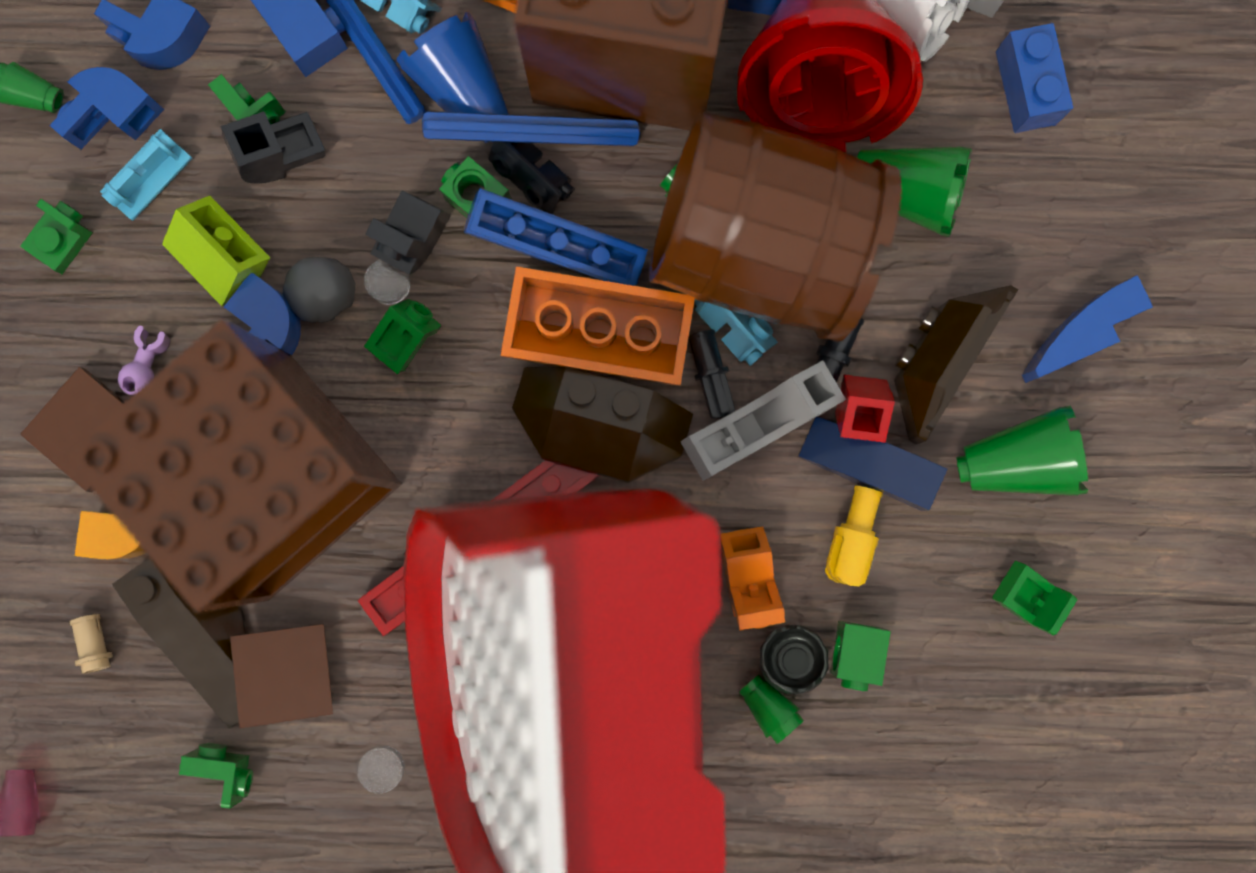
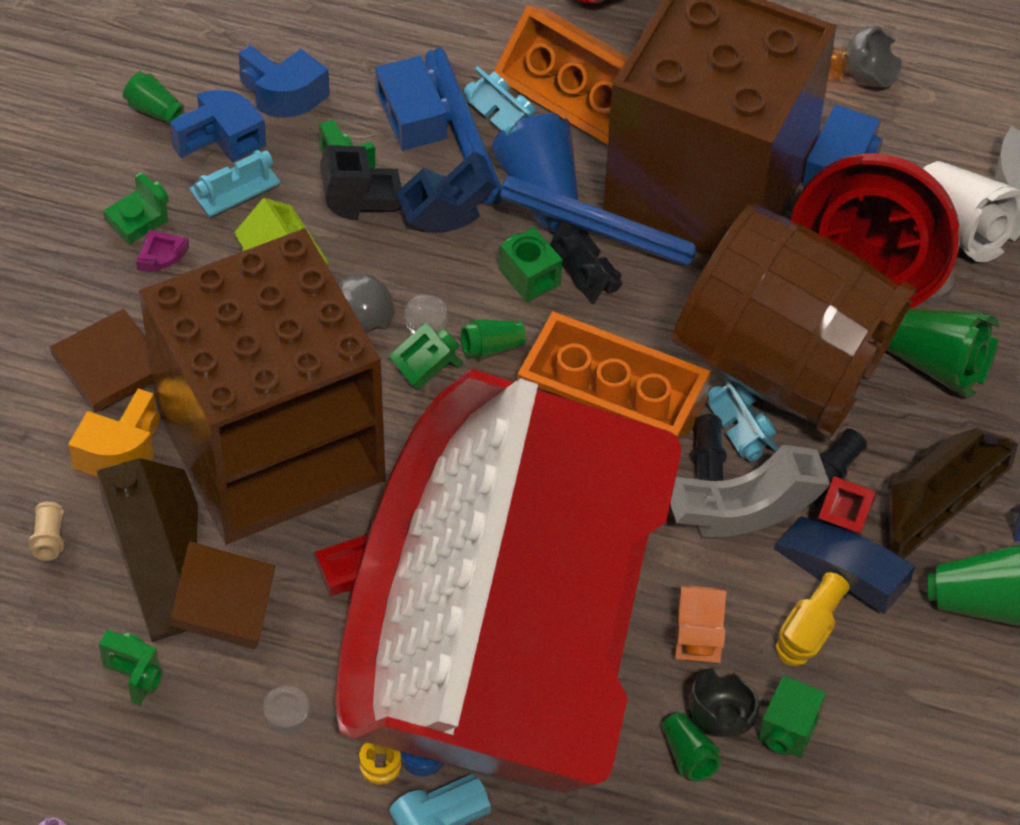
camera: 10 degrees right, 30 degrees down
black brick [365,190,451,275] -> none
blue brick [464,188,648,286] -> none
green bracket [992,560,1077,636] -> none
none -> magenta tile [136,230,190,271]
none -> dark blue brick [396,151,498,232]
none -> green cone [460,319,526,360]

